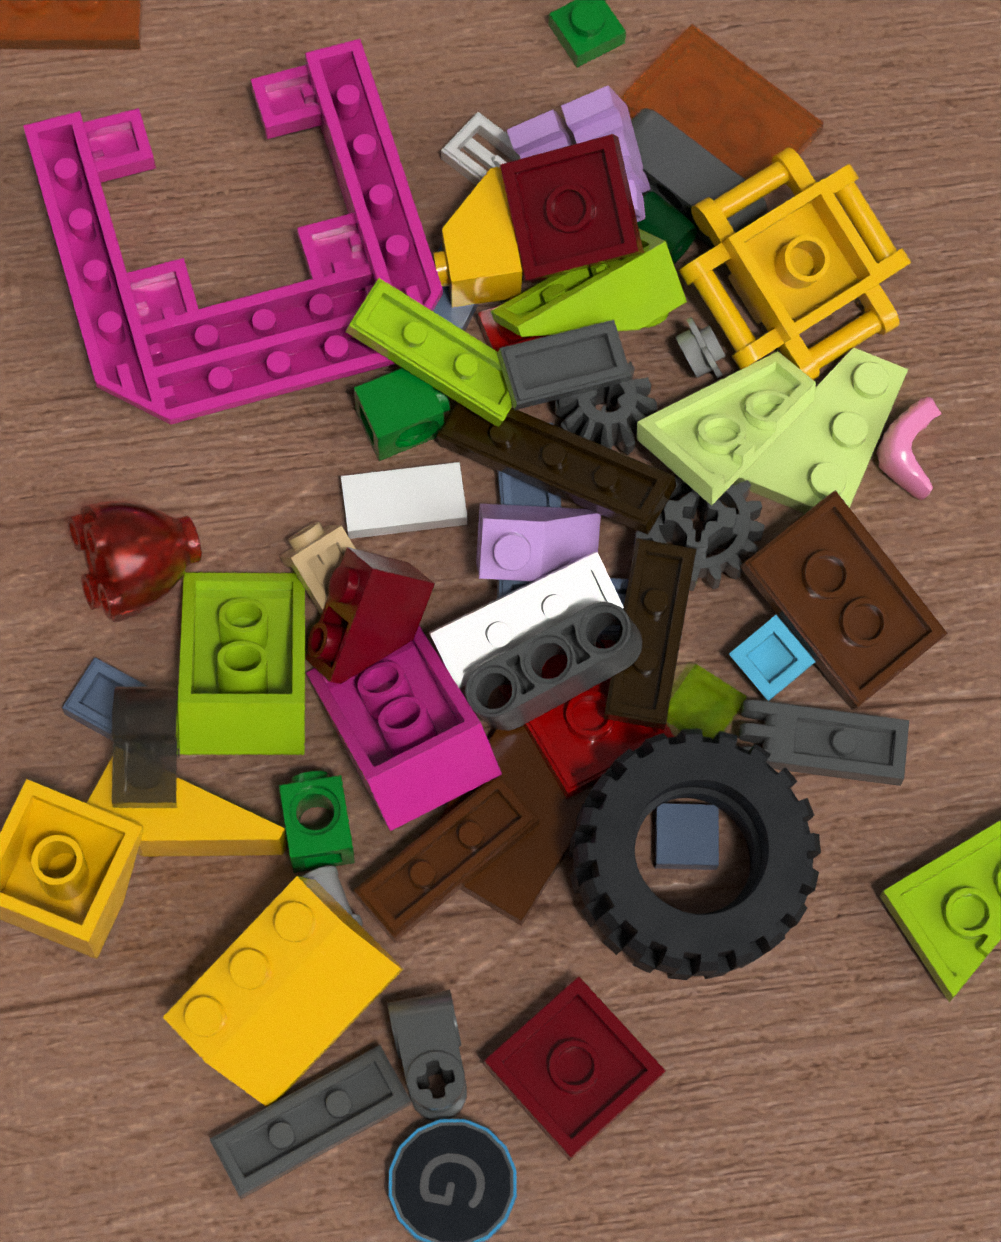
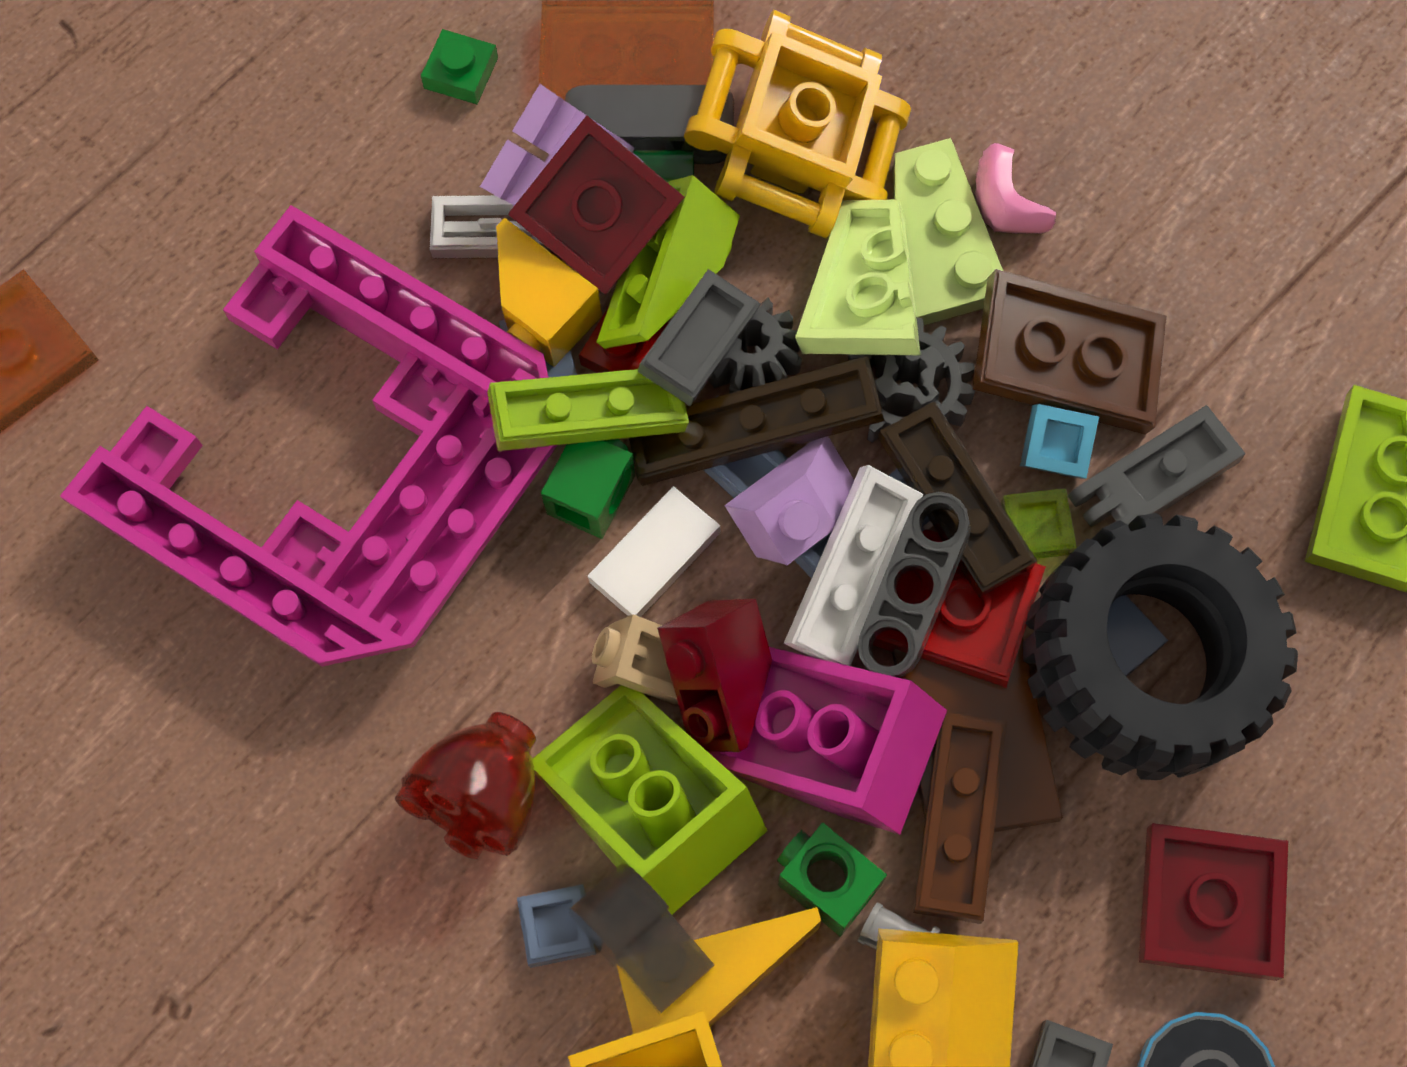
camera: 35 degrees left, 0 degrees up
dark grey piece [387,990,467,1121] -> none
light grey plate [676,317,726,378] -> none

